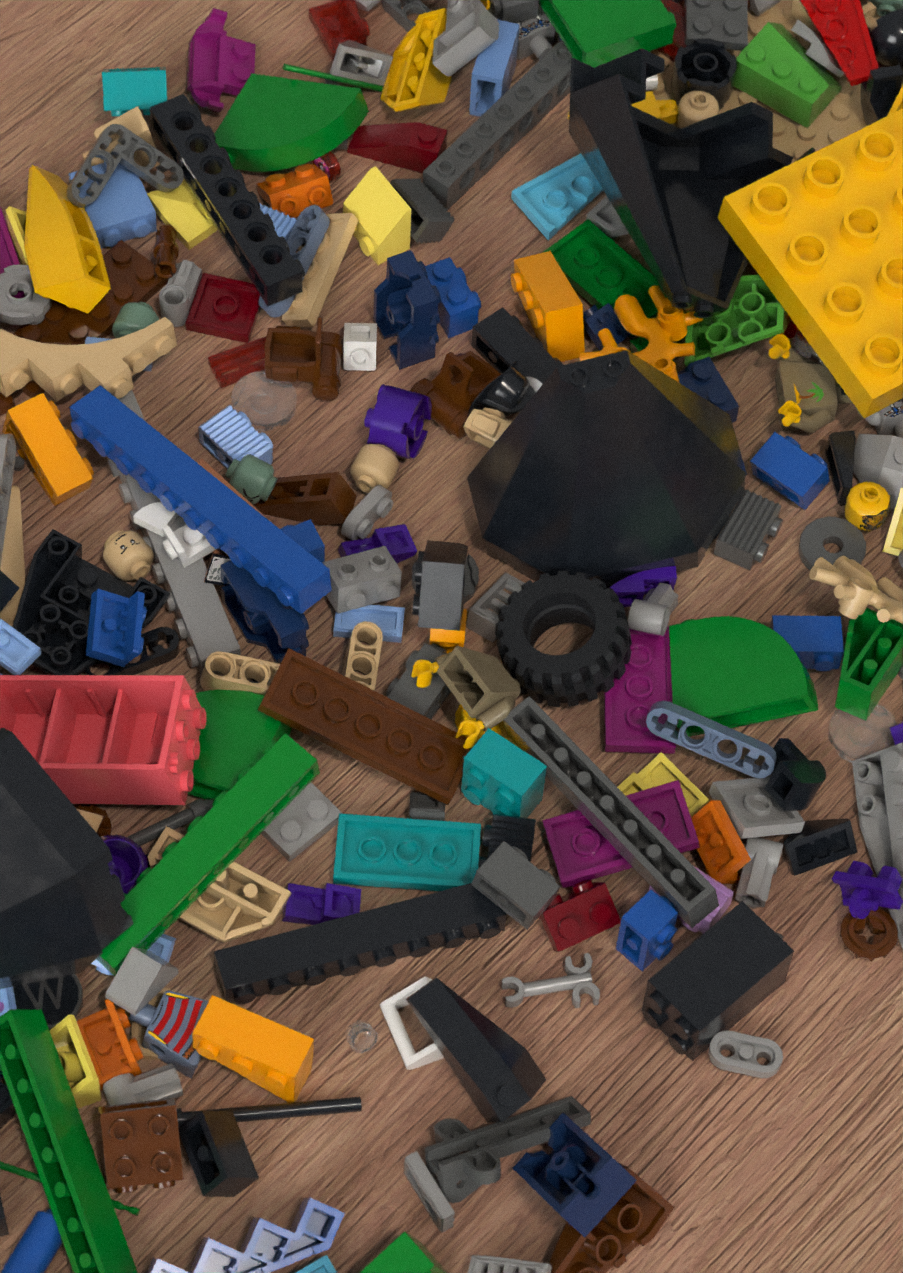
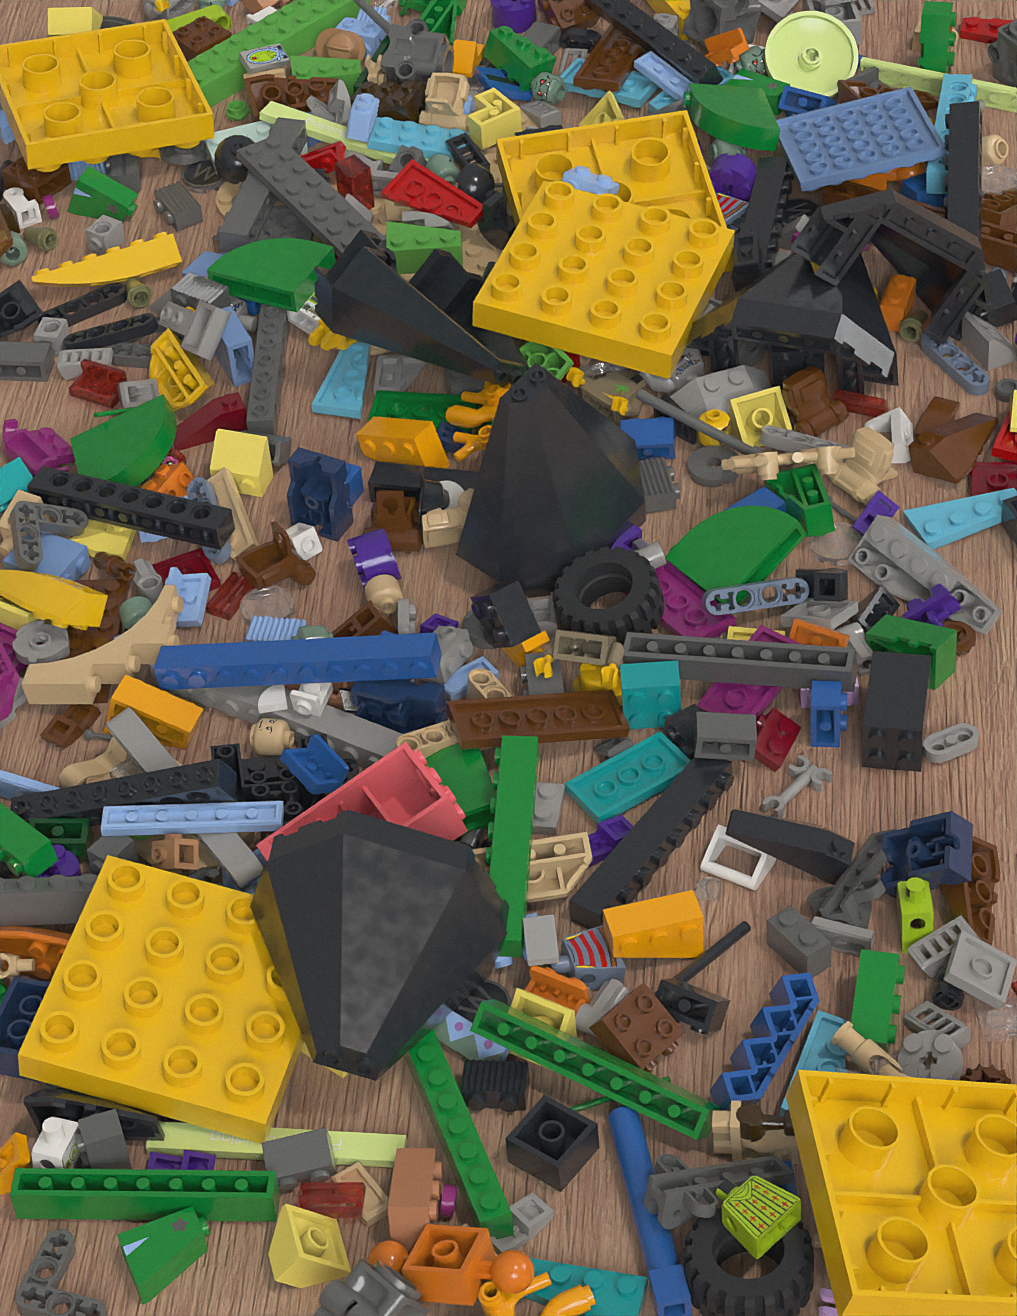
camera: 30 degrees left, 15 degrees down
none -> light blue bracket [165,567,211,627]
none -> dark grey bar [635,389,780,467]
none -> dark grey brick [767,905,831,978]
none -> green wedge [865,614,957,690]
none -> lime torso [895,877,934,953]

